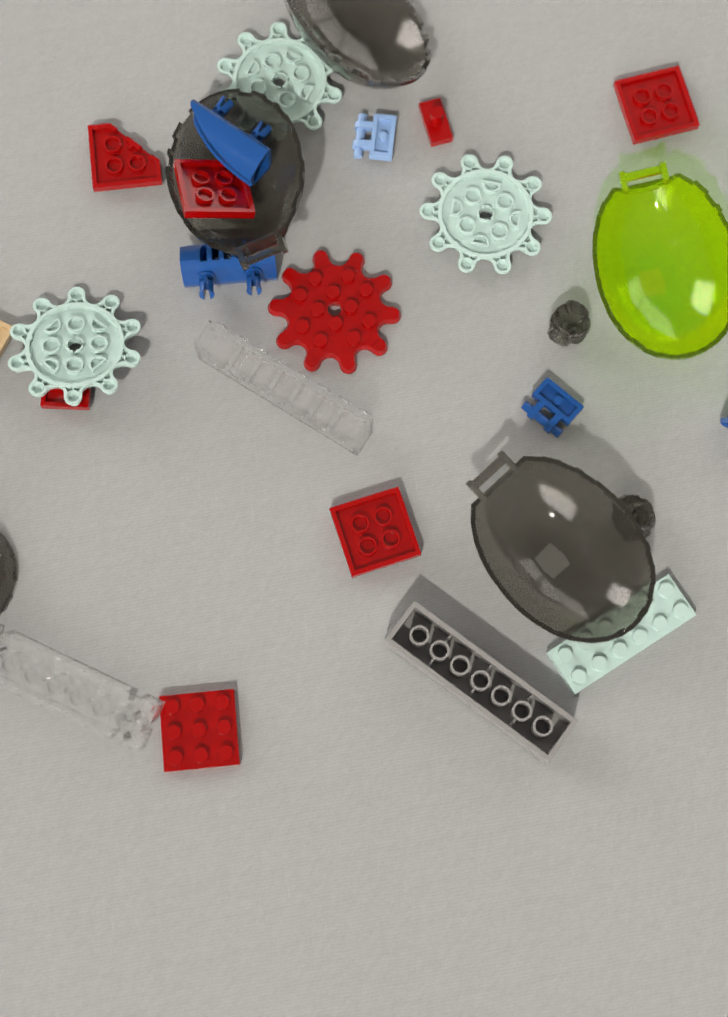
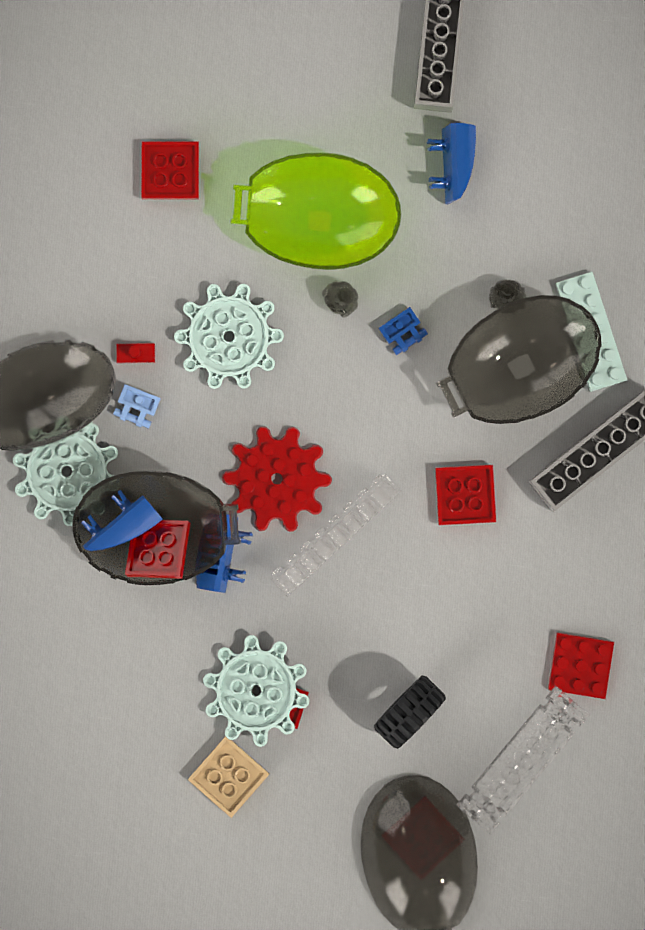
camera: 75 degrees left, 10 degrees up
red plate [88,123,163,192] -> none
none -> black tyre [374,675,446,749]

